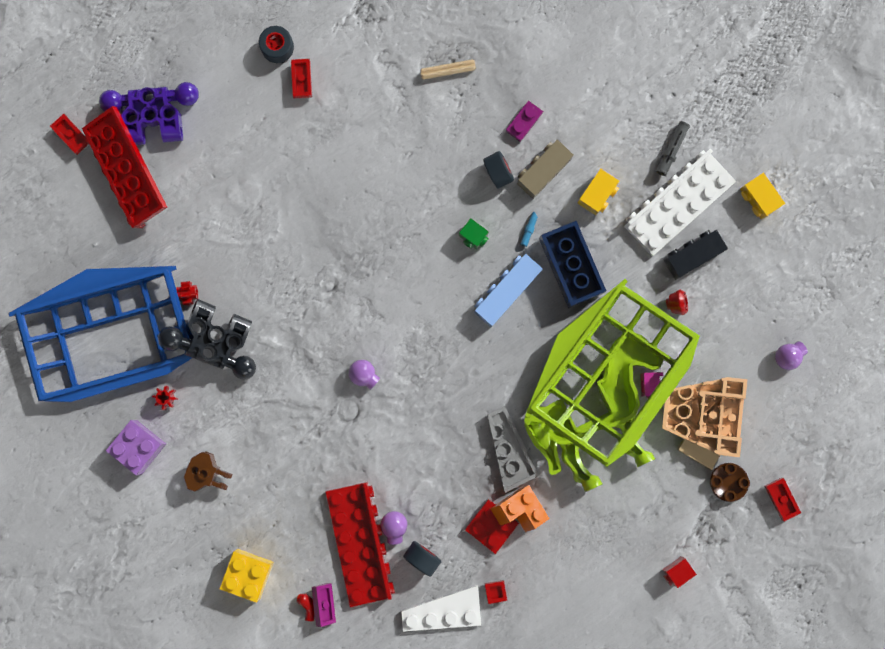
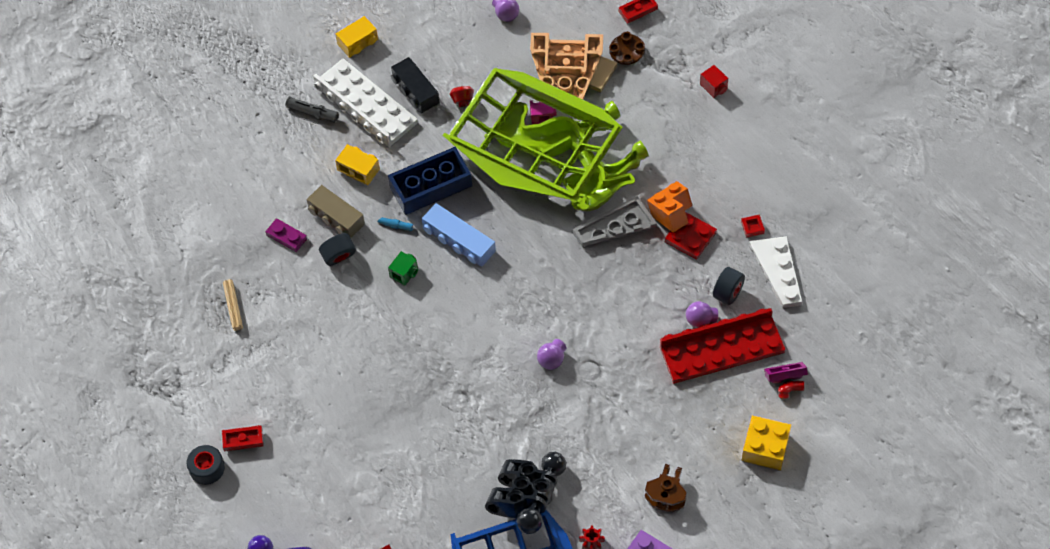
camera: 85 degrees left, 25 degrees down
red gear [176,281,198,305] -> none

